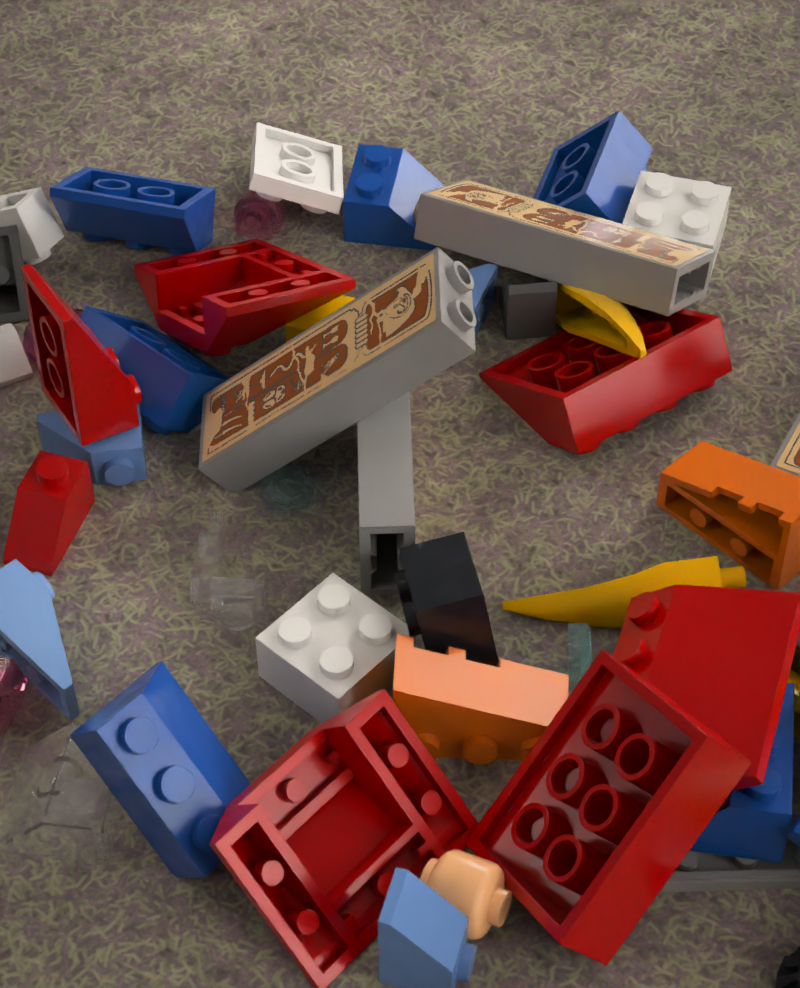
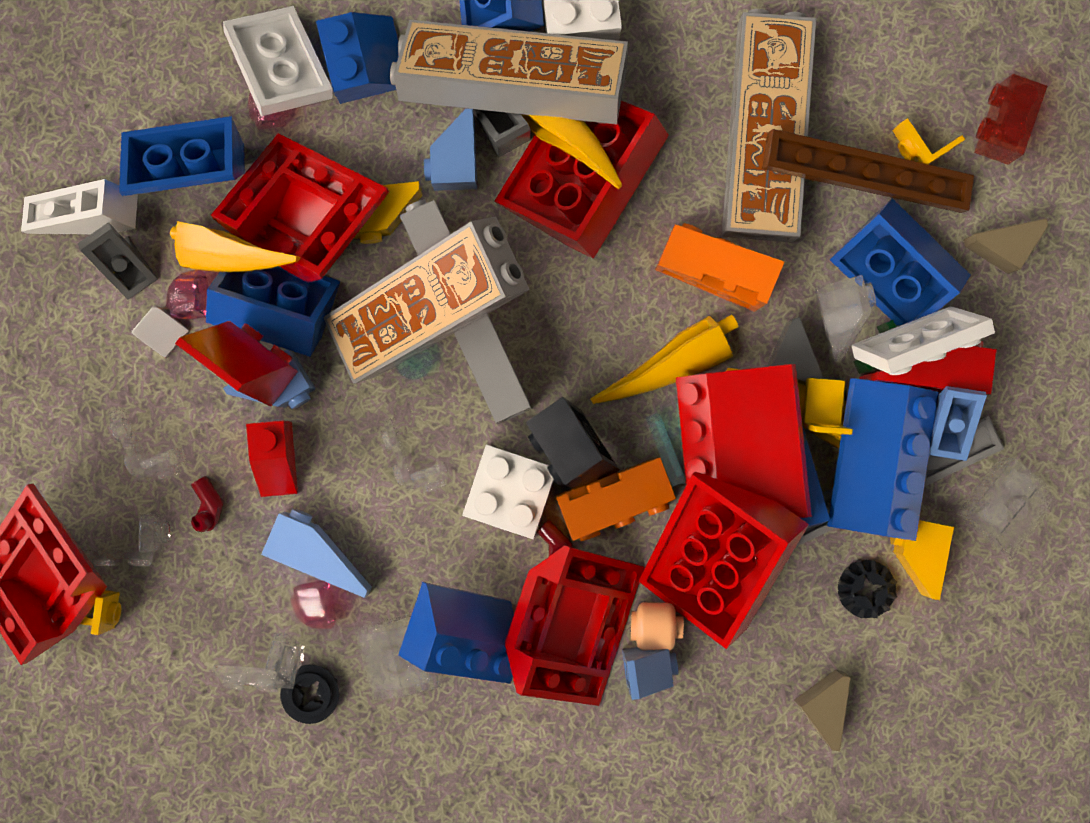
camera: 30 degrees left, 40 degrees up
none -> yellow piece [170,221,300,272]

